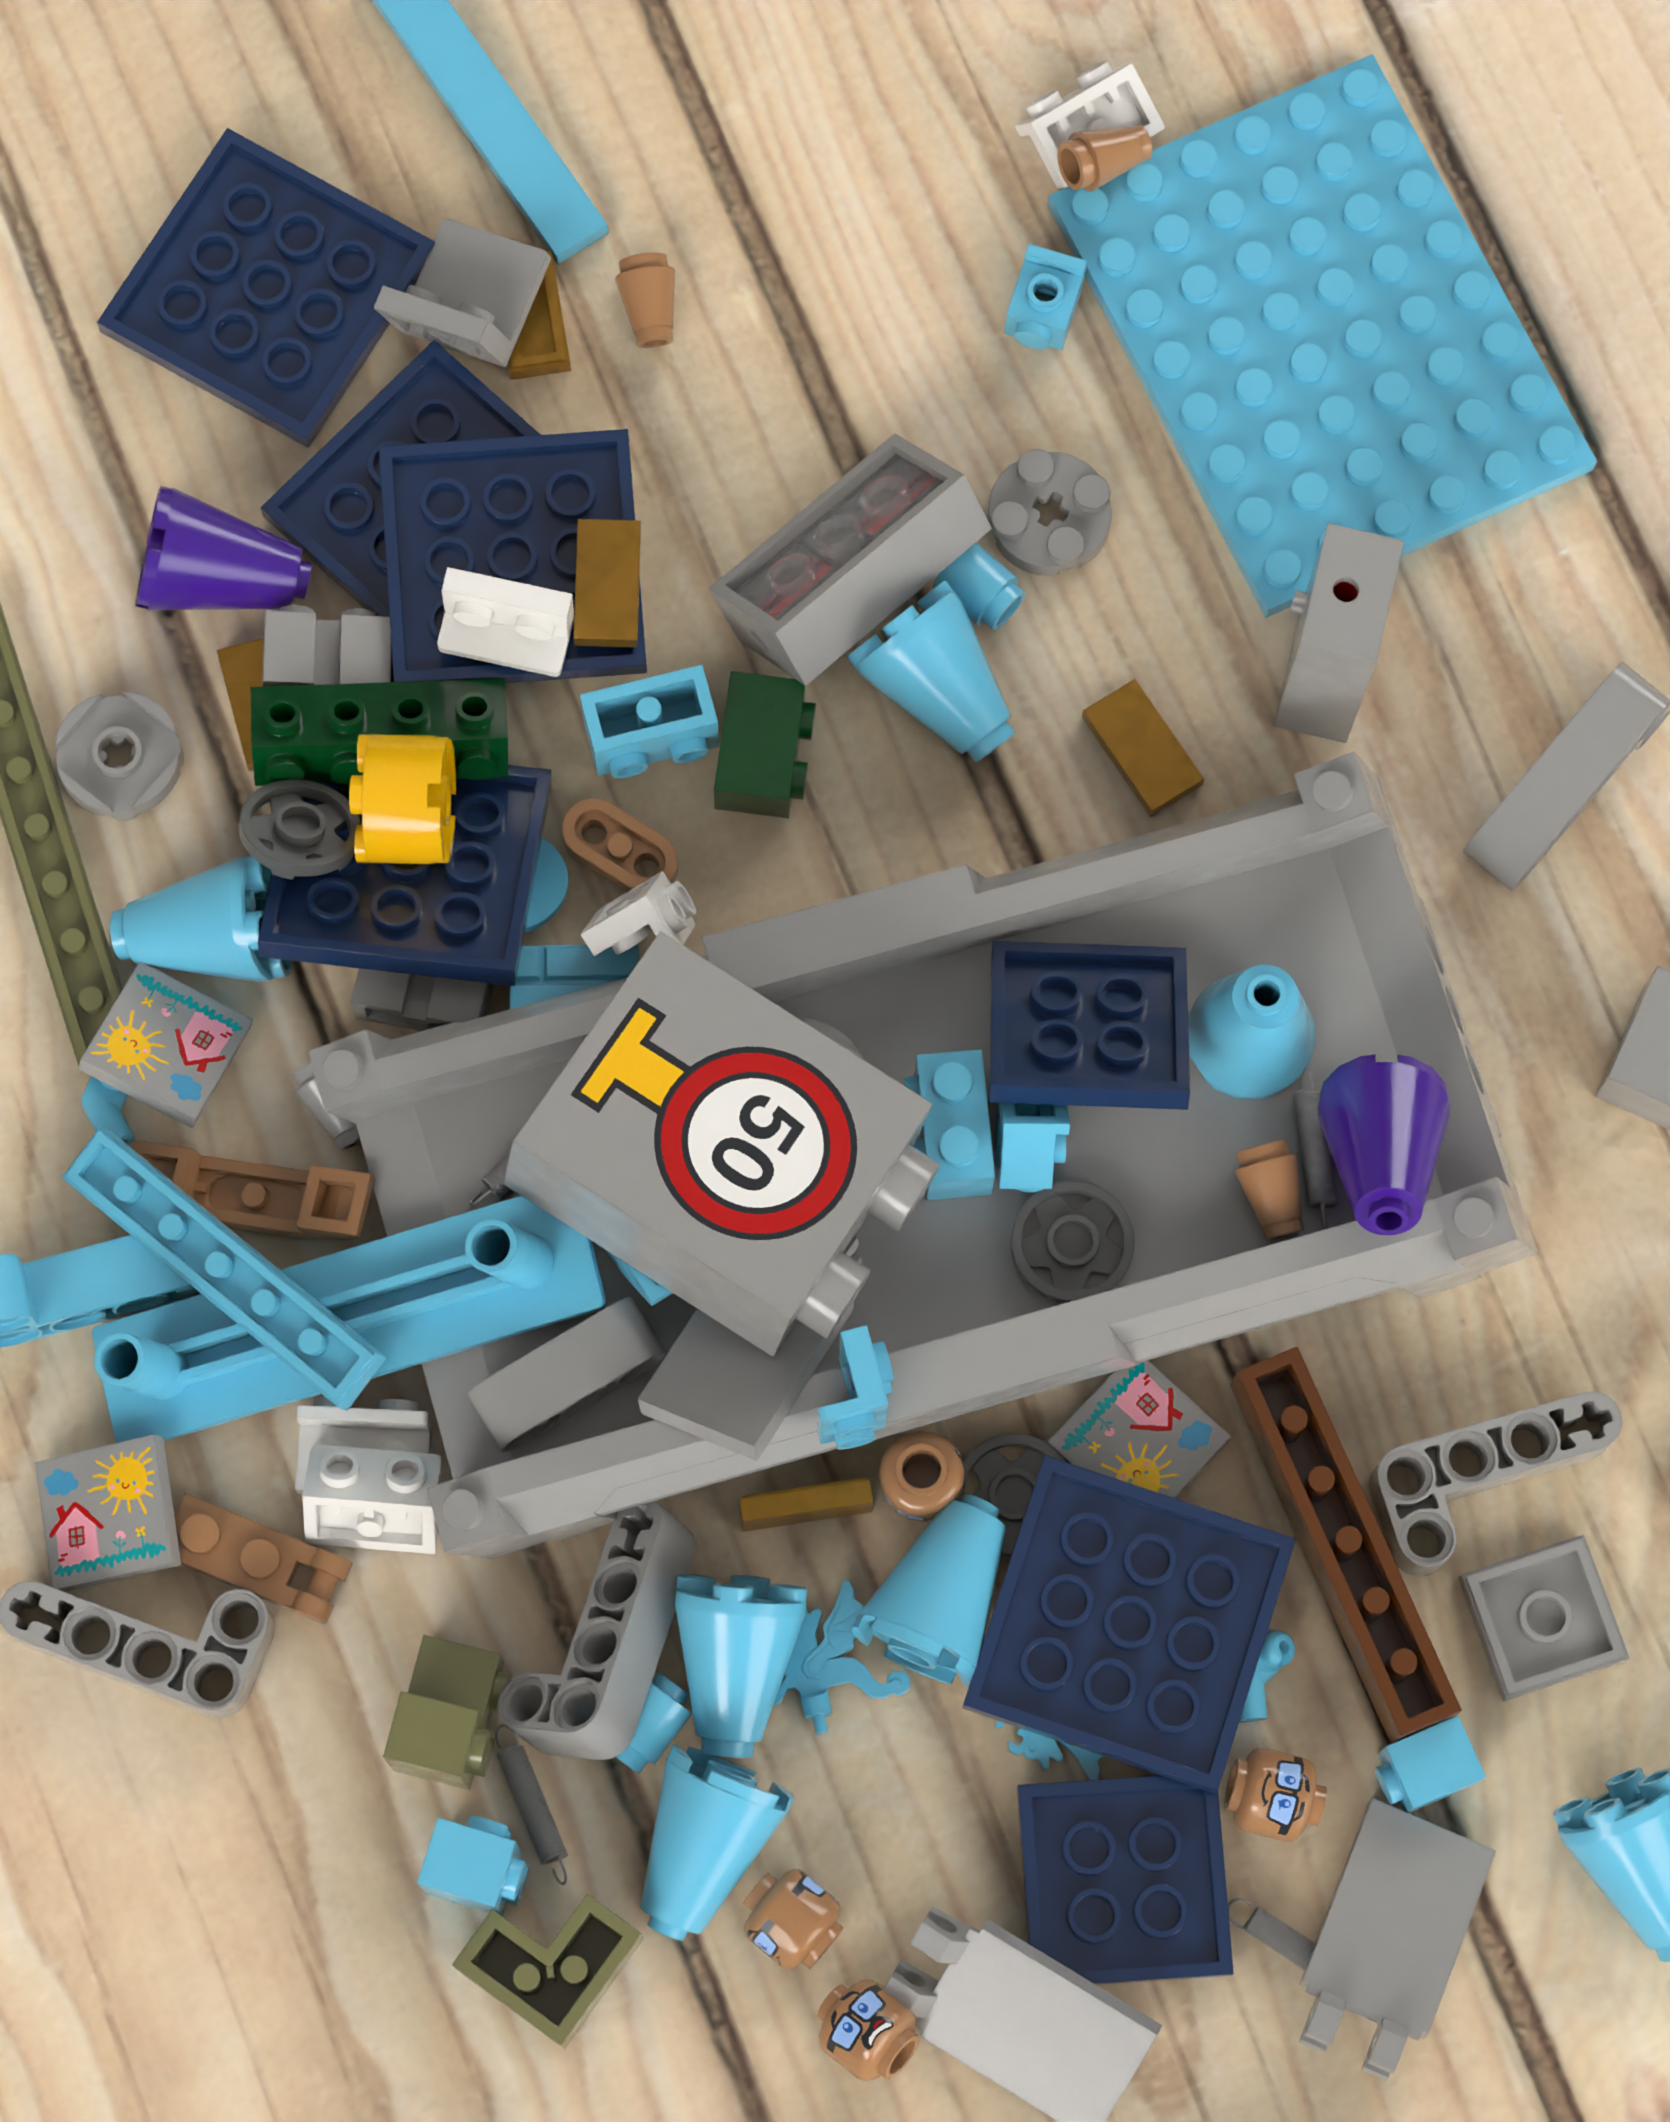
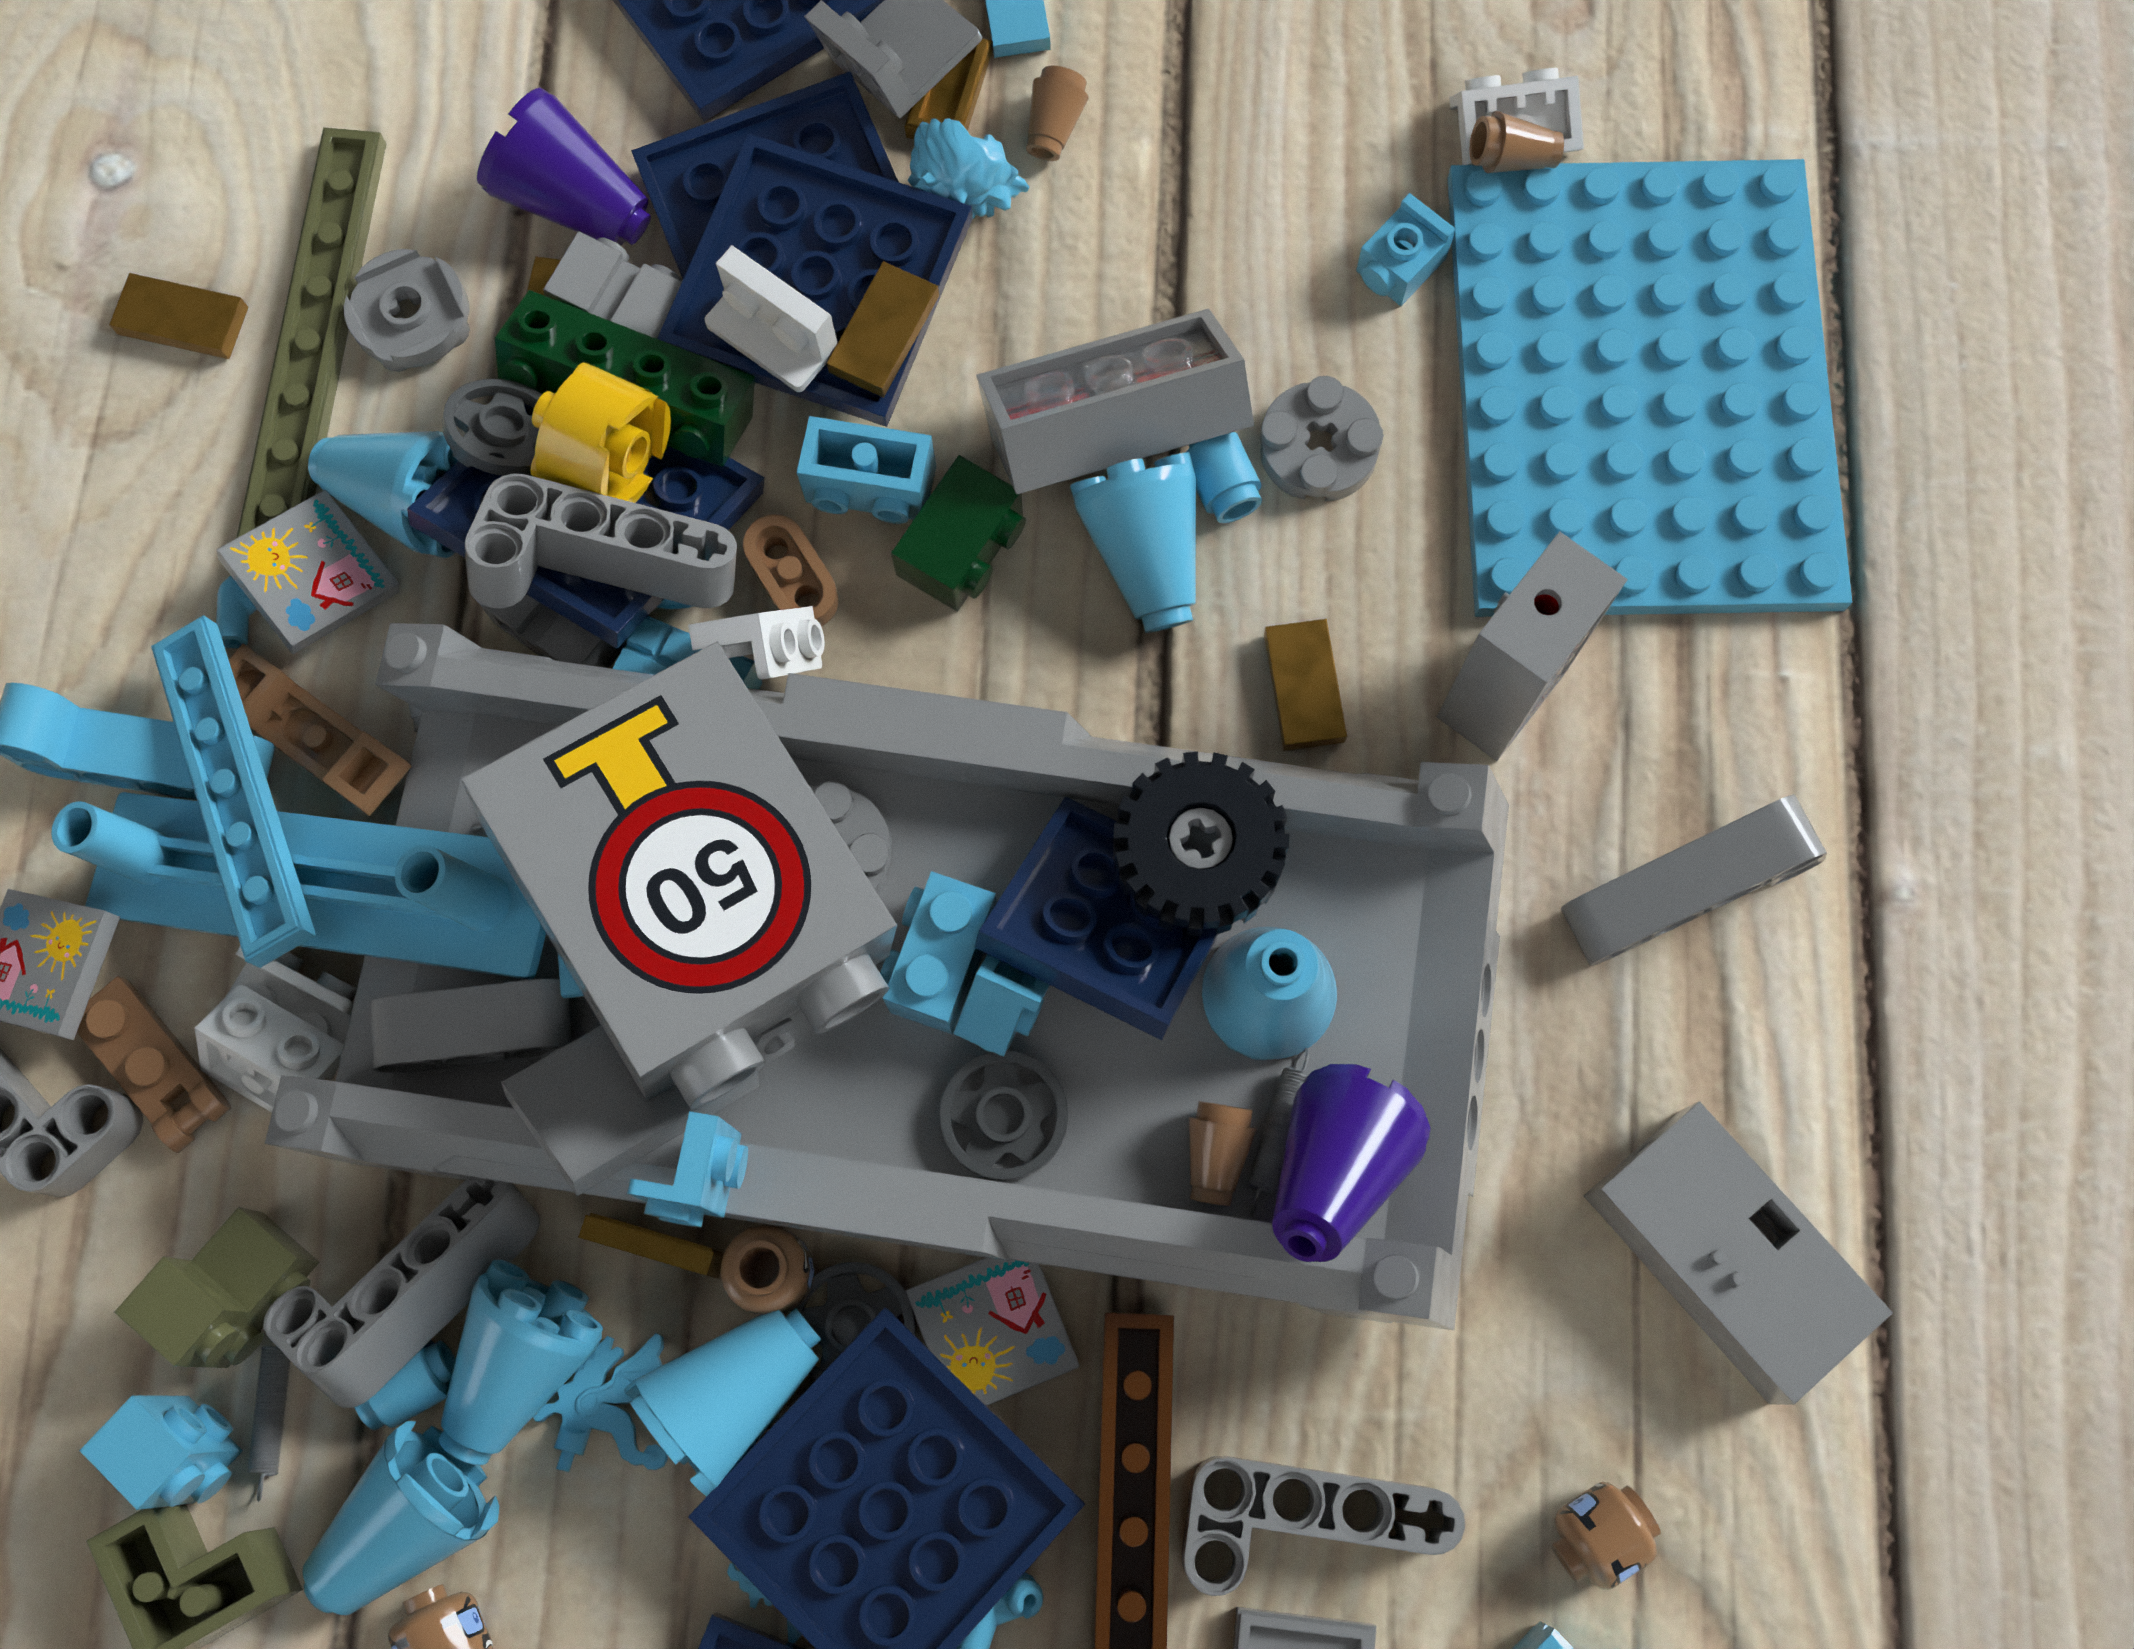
camera: 30 degrees right, 0 degrees up
none -> light grey beam [464,473,737,609]
none -> medium azure hair [908,118,1030,219]
none -> black bush [1113,751,1290,936]

